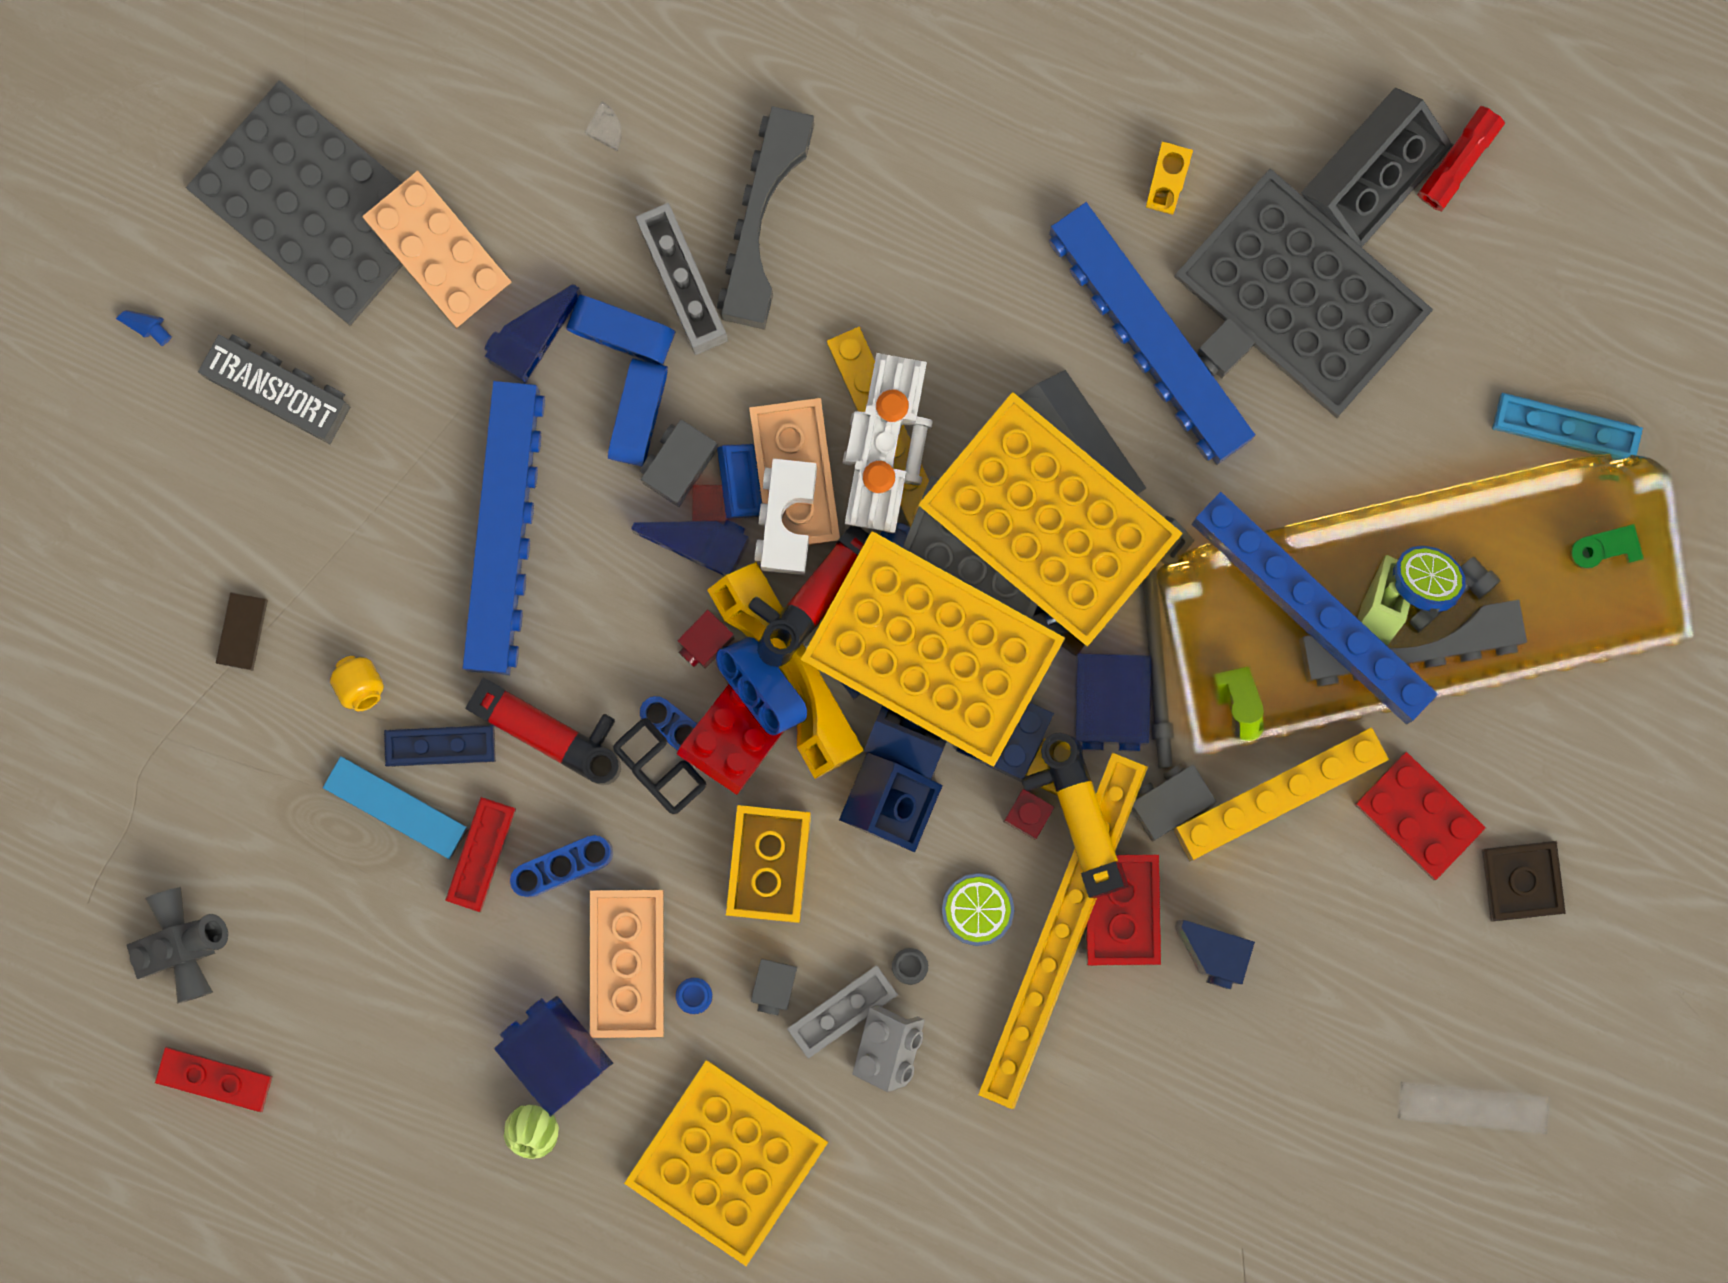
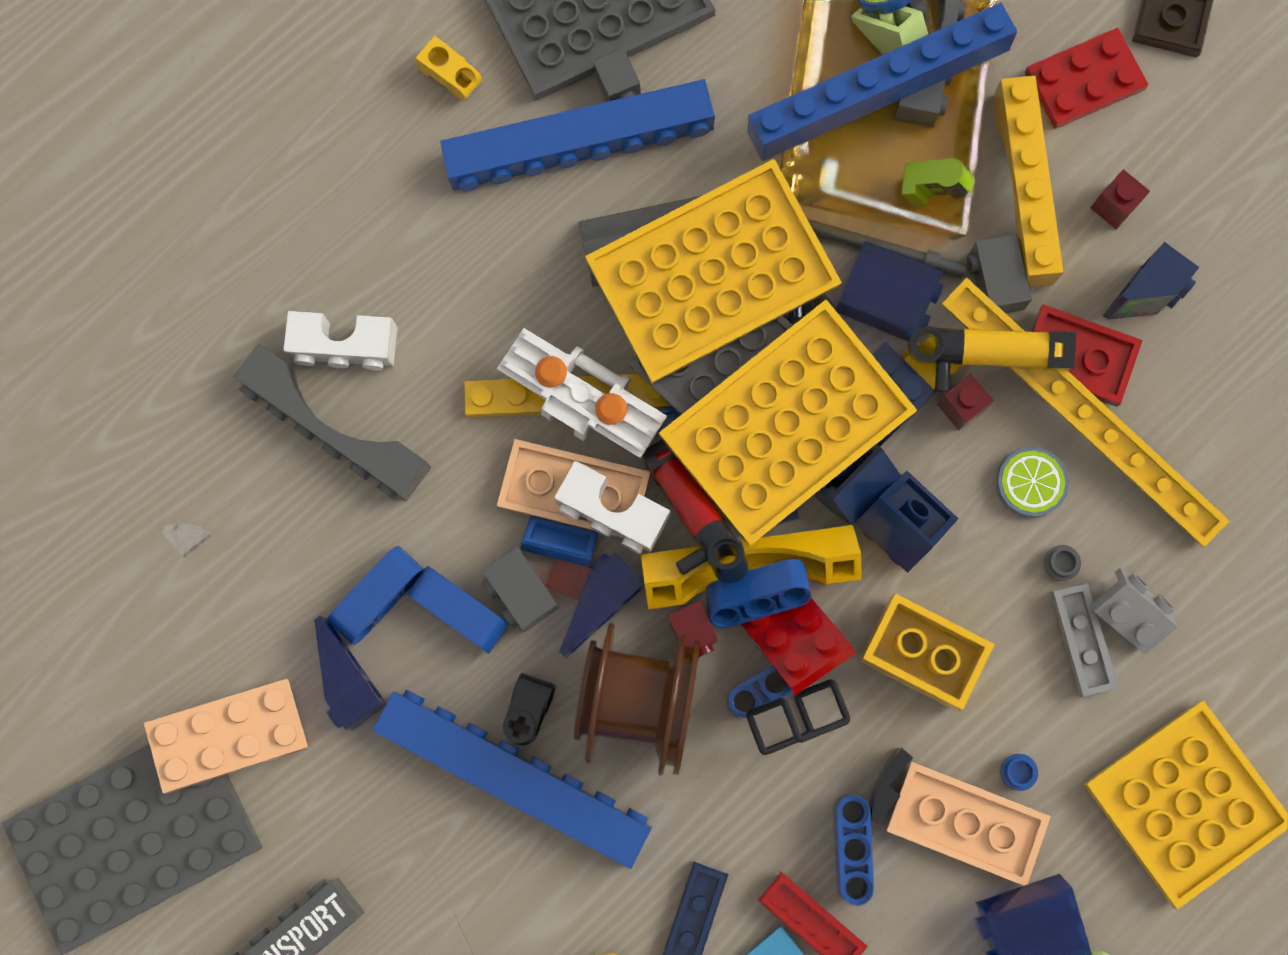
camera: 65 degrees left, 5 degrees down
piece [465,678,621,785] -> none
light grey brick [636,202,728,355] -> none
dark grey brick [751,959,798,1016] -> none
none -> white arch [283,311,397,371]
none -> black piece [503,673,556,746]
none -> reddish brown wheel [574,623,700,776]
none -> black slope [869,748,913,824]
none -> dark red brick [1090,169,1150,230]

